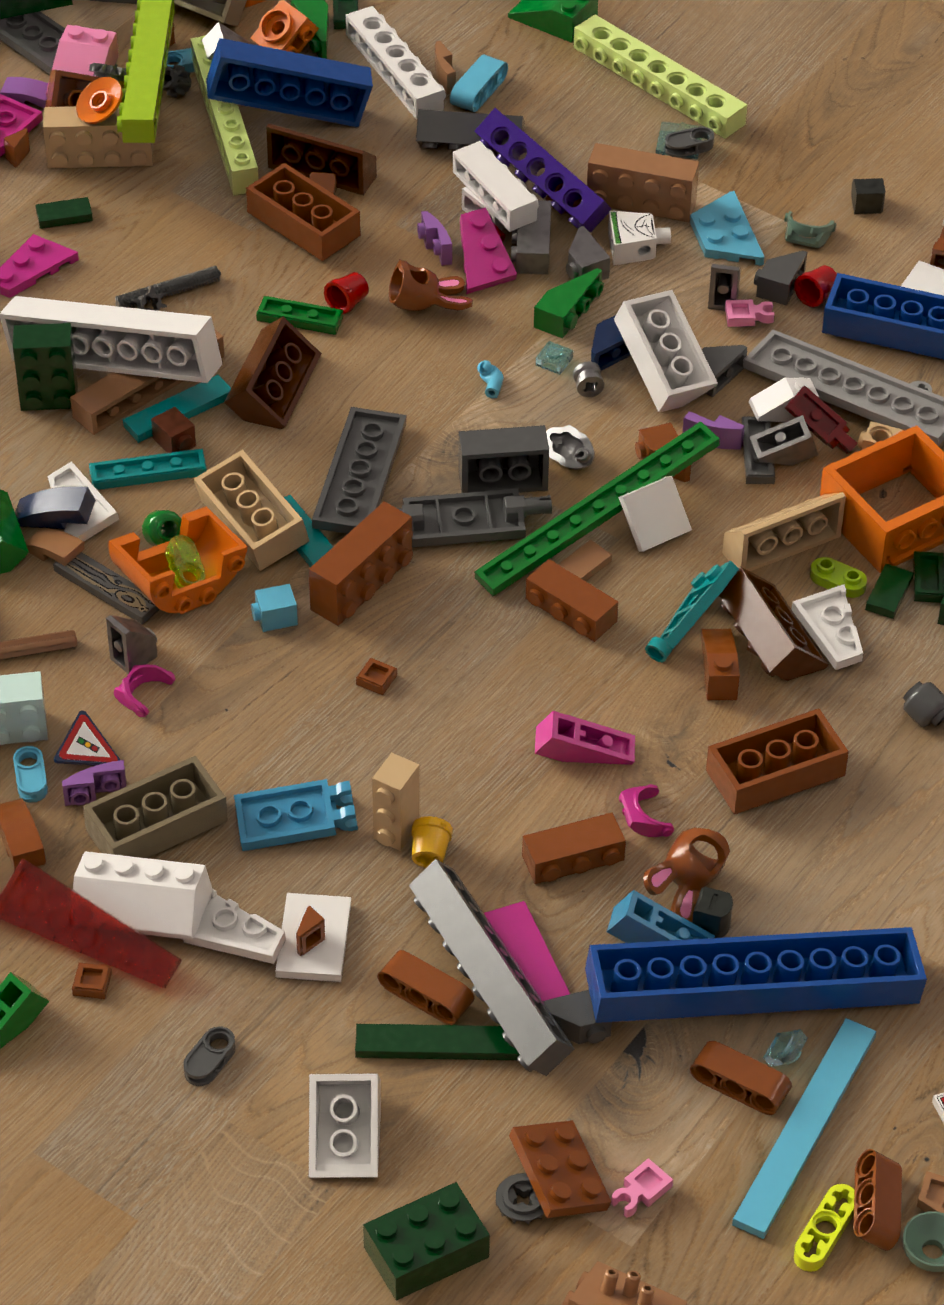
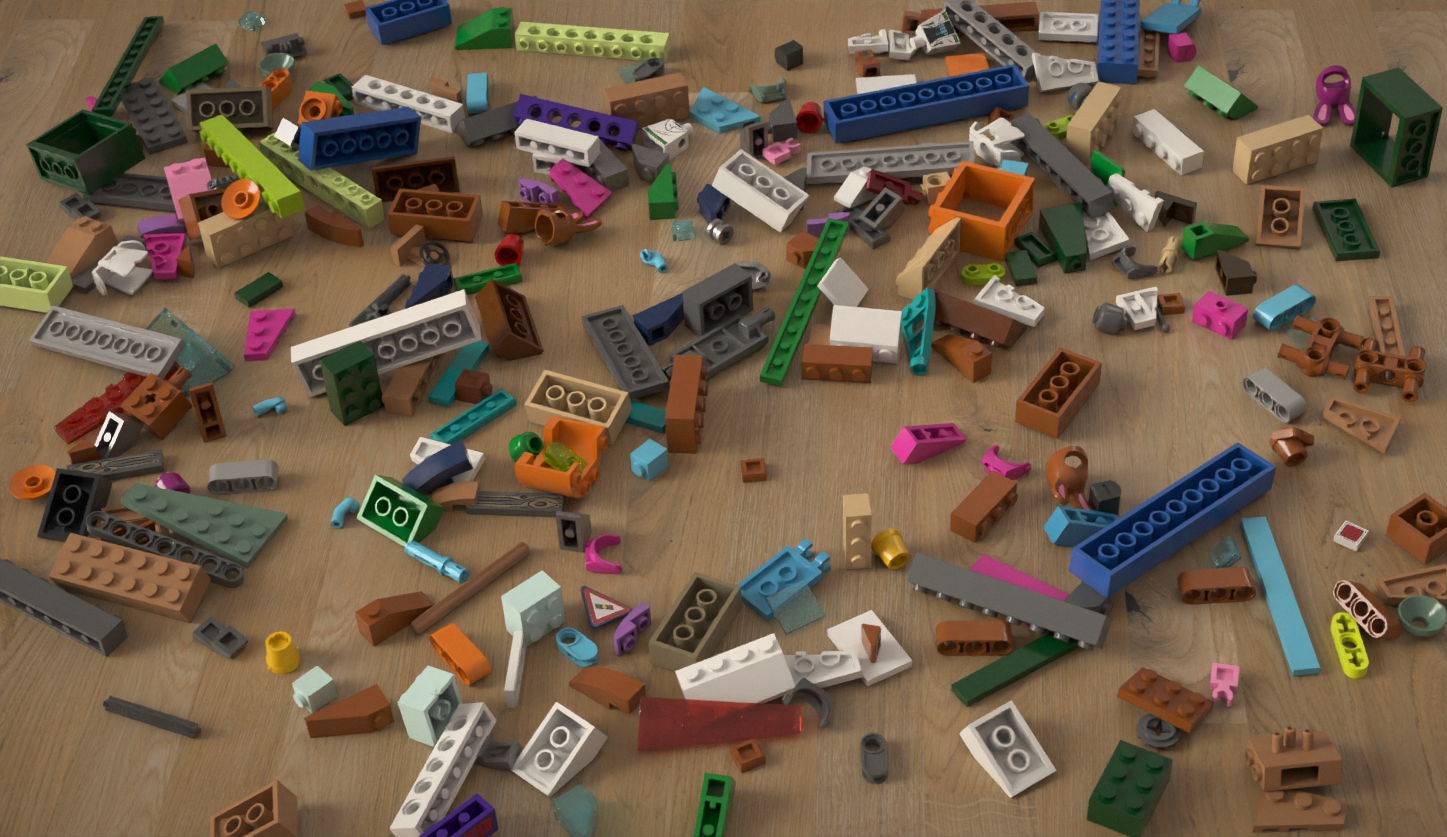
camera: 30 degrees left, 5 degrees down
none -> dark orange slope [304,204,364,247]
none -> medium nougat piece [390,224,449,267]
none -> dark blue slope [405,263,454,309]
none -> dark orange slope [498,201,568,235]
none -> dark blue slope [633,293,684,346]
none -> clear light blue piece [765,580,825,635]
none -> dark grey helmet [782,678,832,729]
none -> white slope [830,305,902,364]

